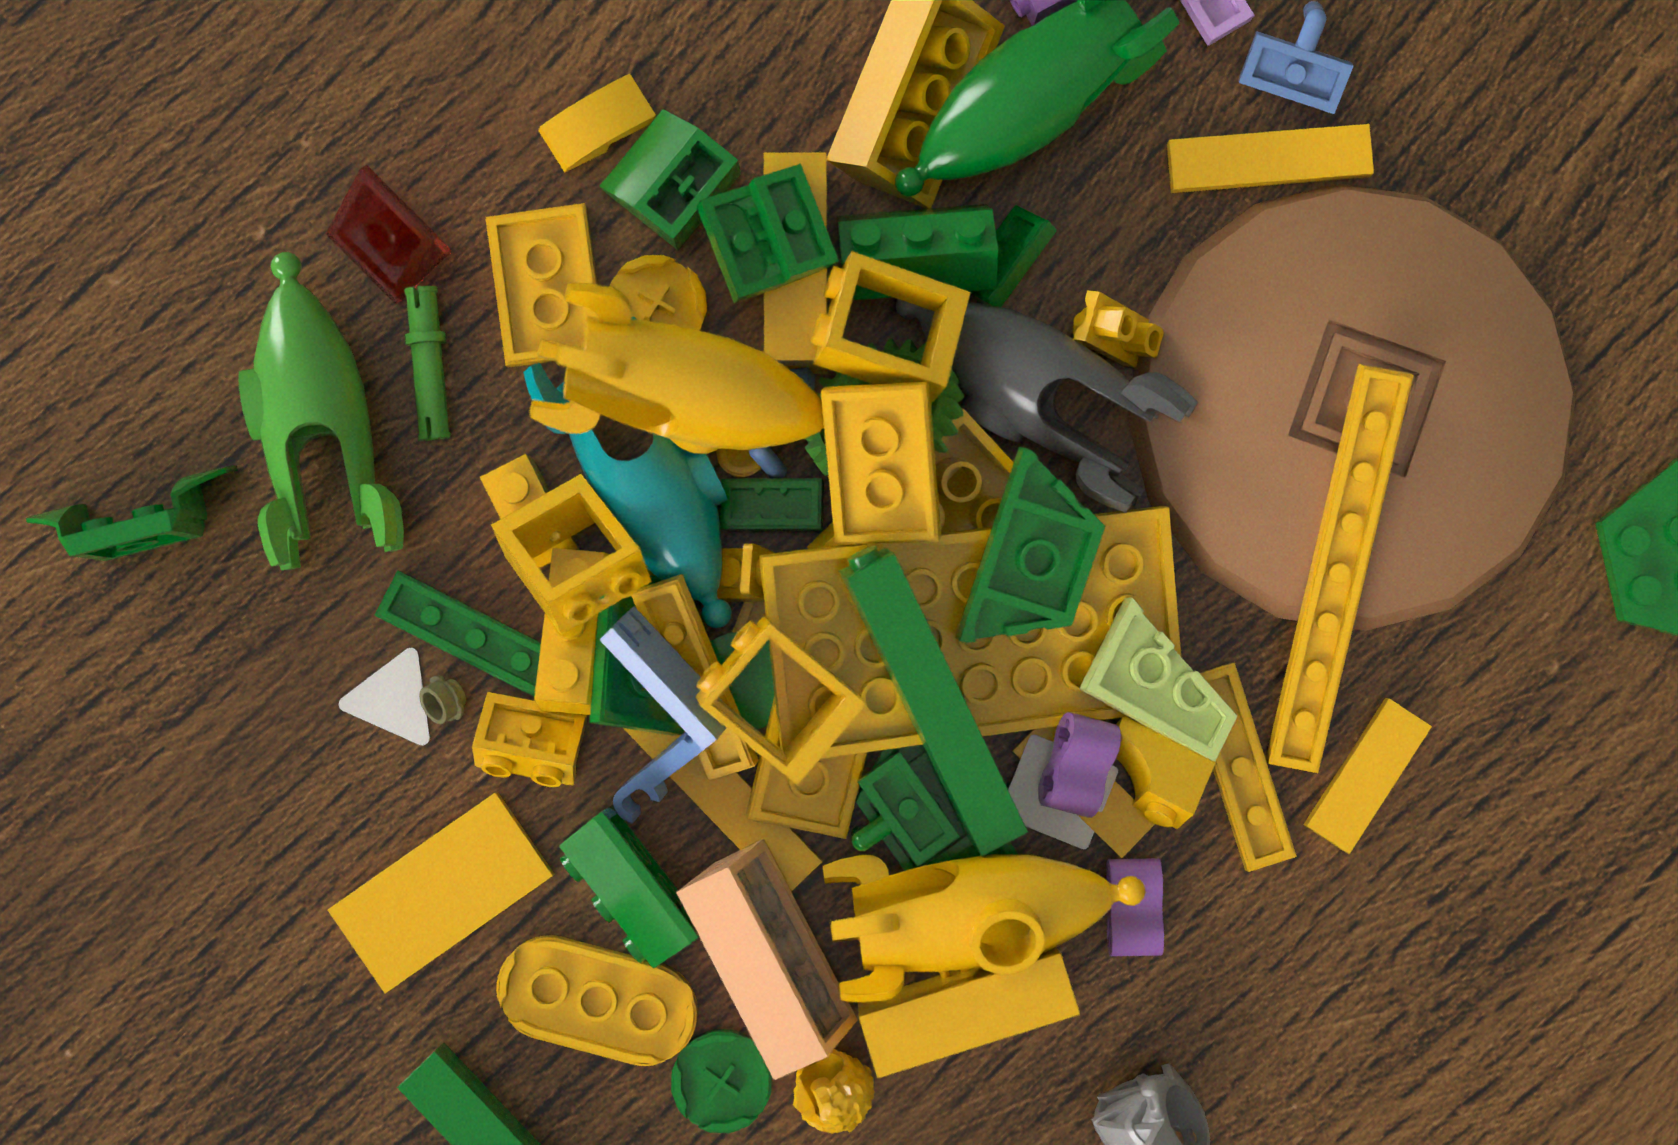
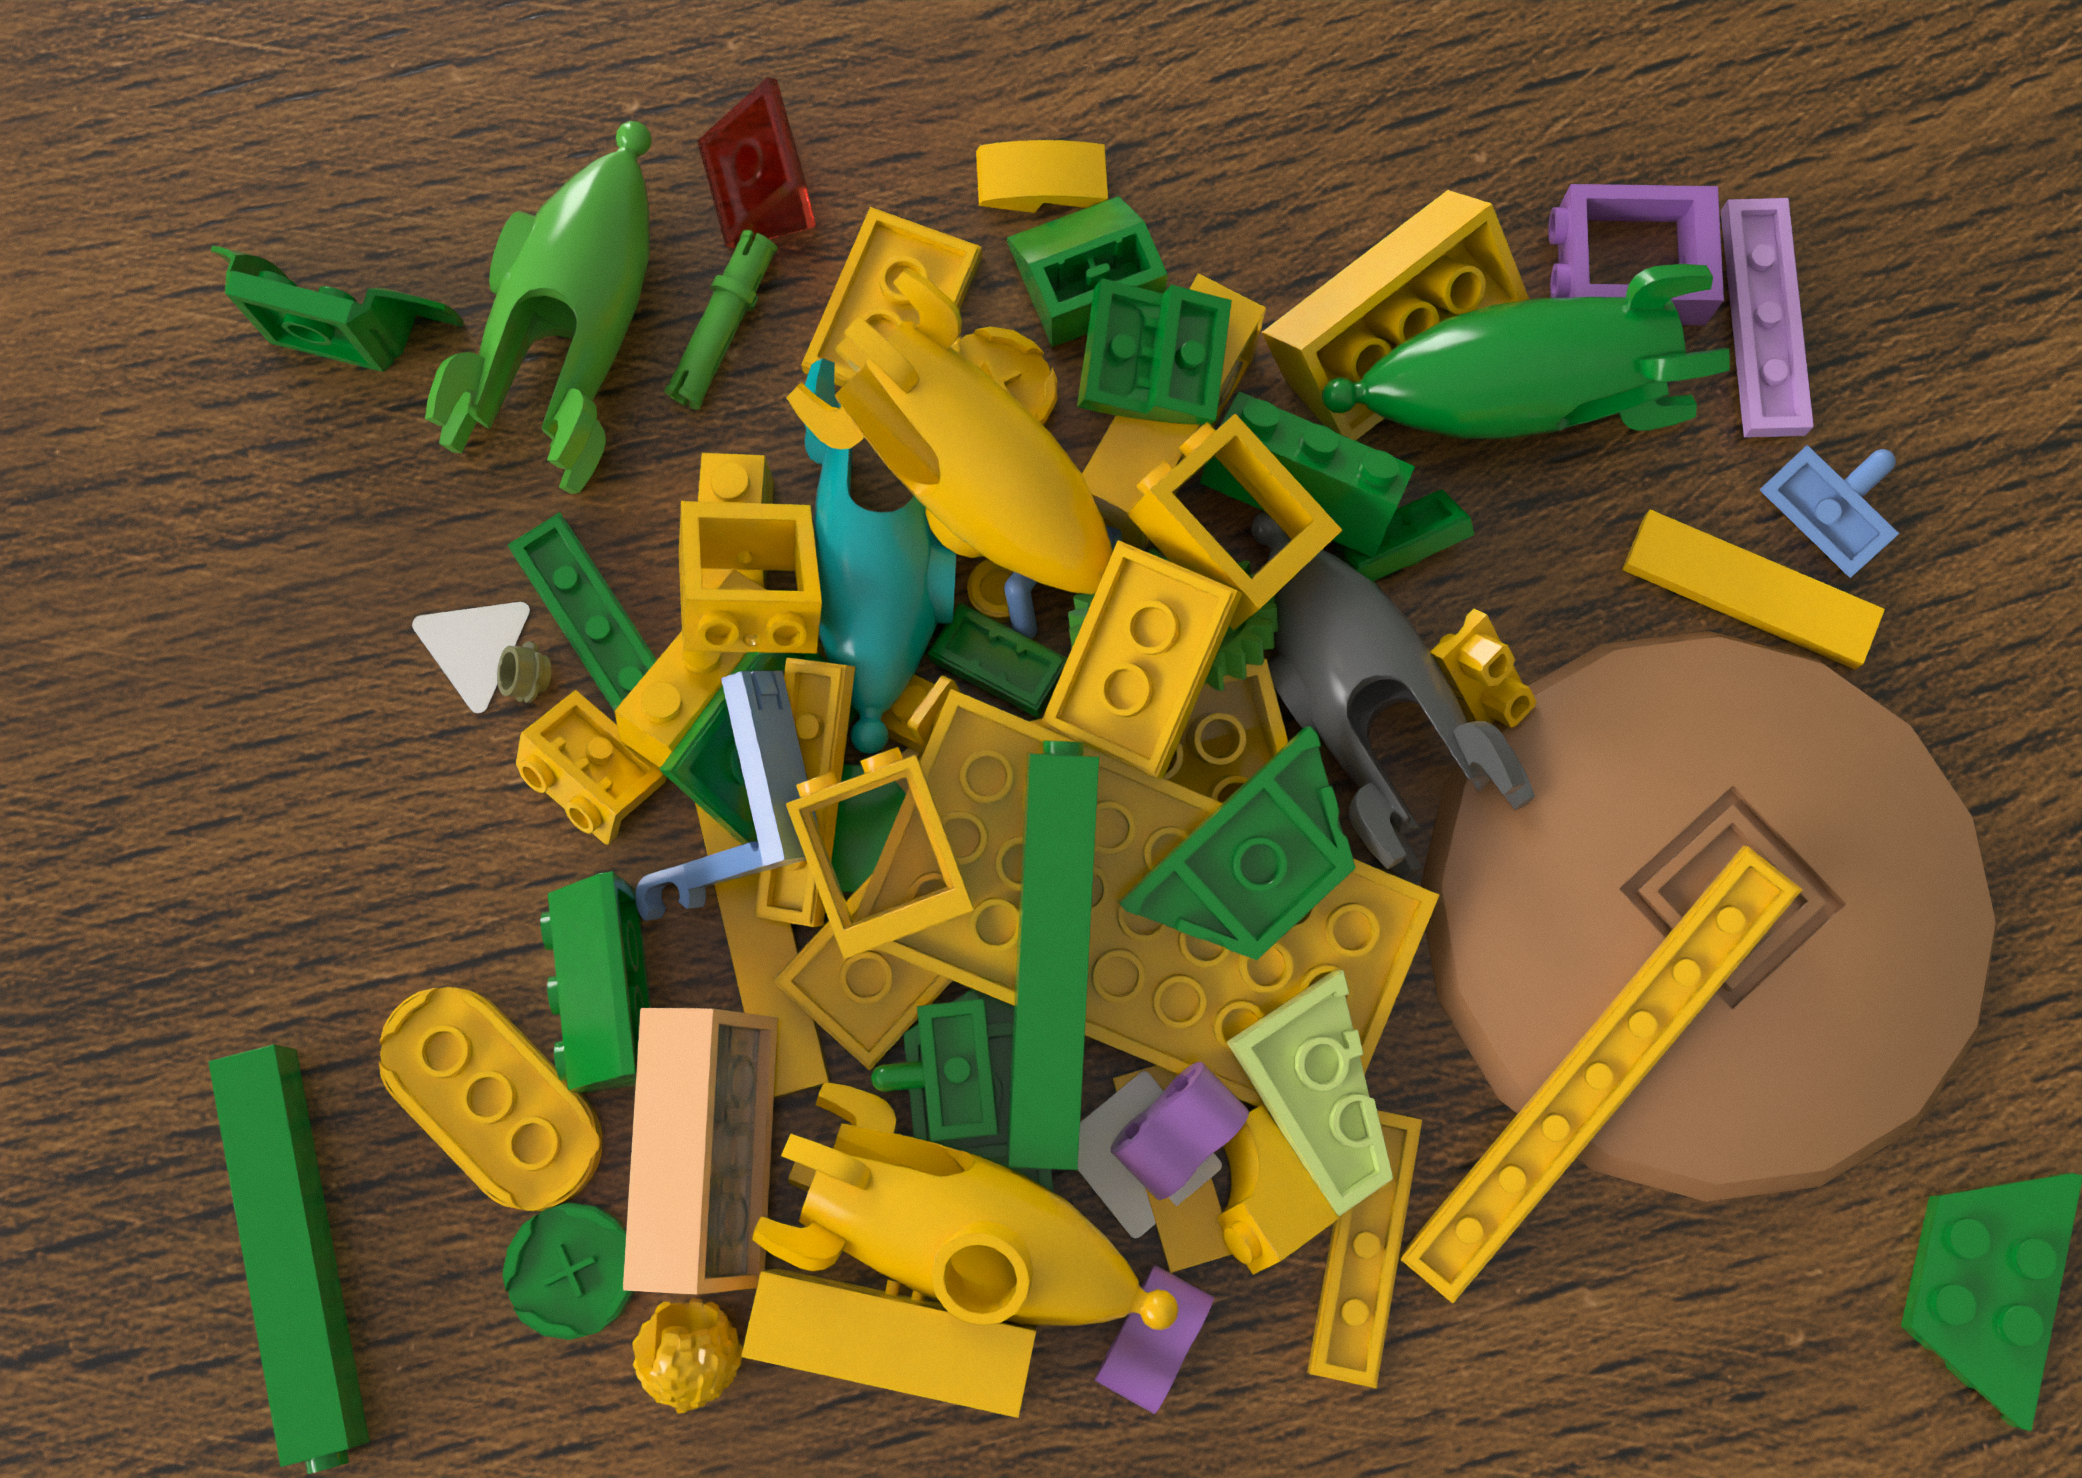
camera: 30 degrees right, 10 degrees down
yellow tile [328,791,555,993] -> none
yellow tile [1303,698,1432,854] -> none

